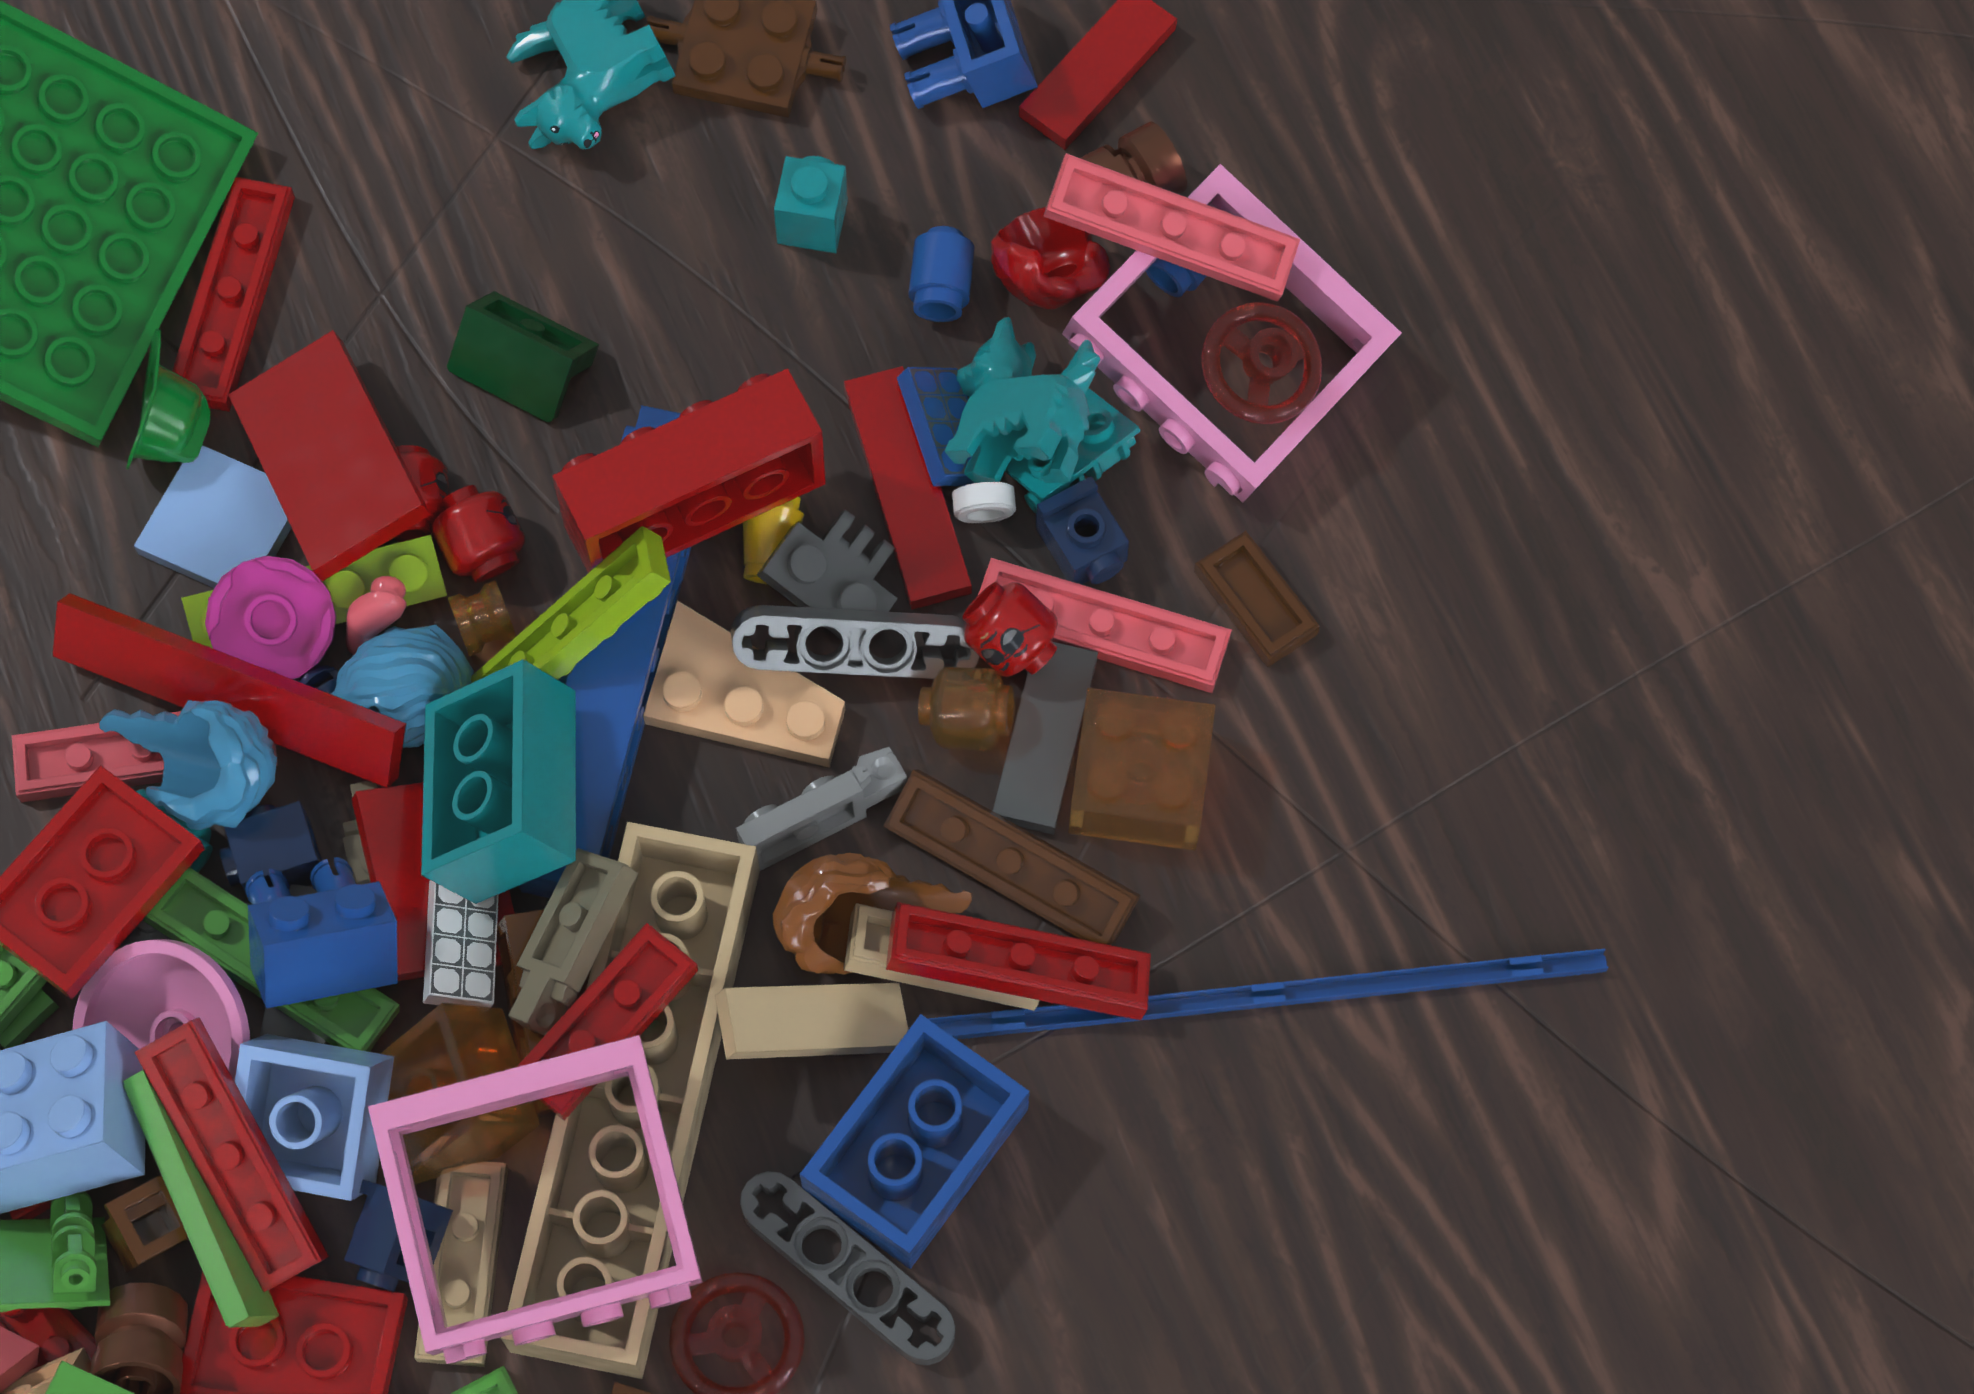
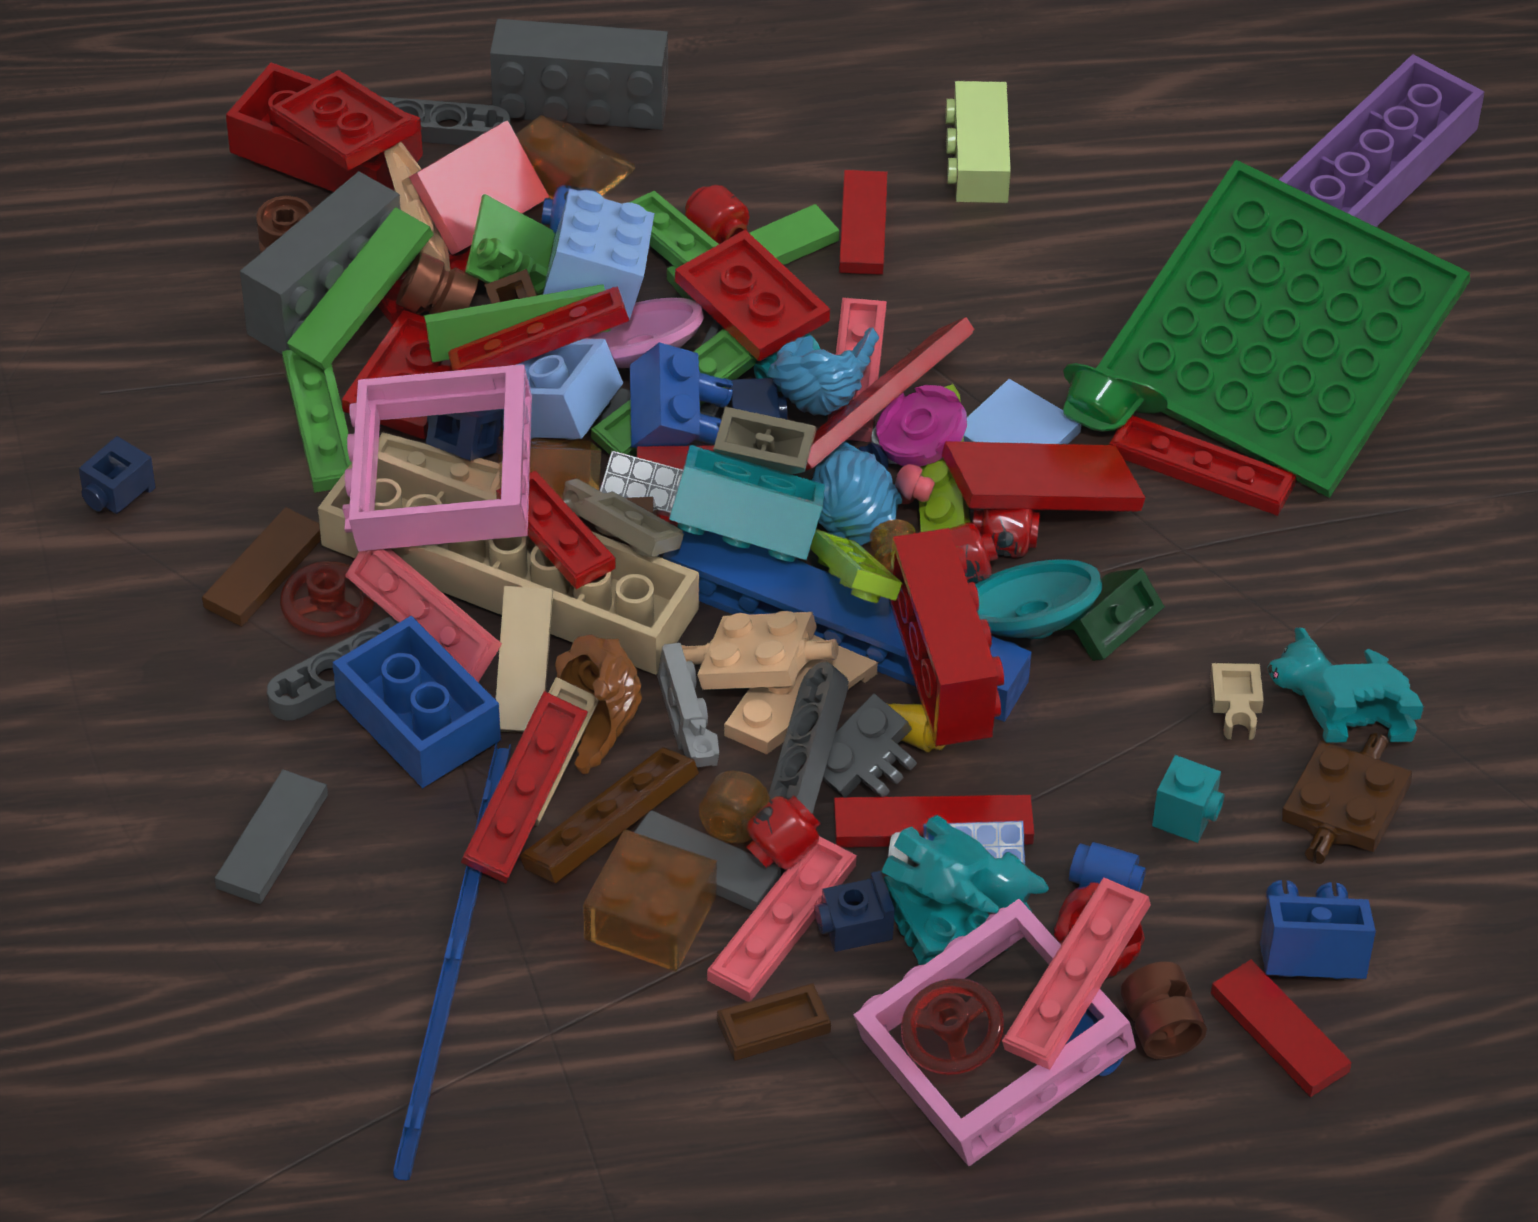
camera: 105 degrees right, 20 degrees down
none -> dark grey tile [215,769,328,904]
none -> coral tile [345,548,502,683]
none -> light nougat plate [682,611,839,690]
none -> dark tan slope [713,406,816,474]
none -> teal dish [975,560,1102,639]
none -> tan plate [1210,663,1263,740]

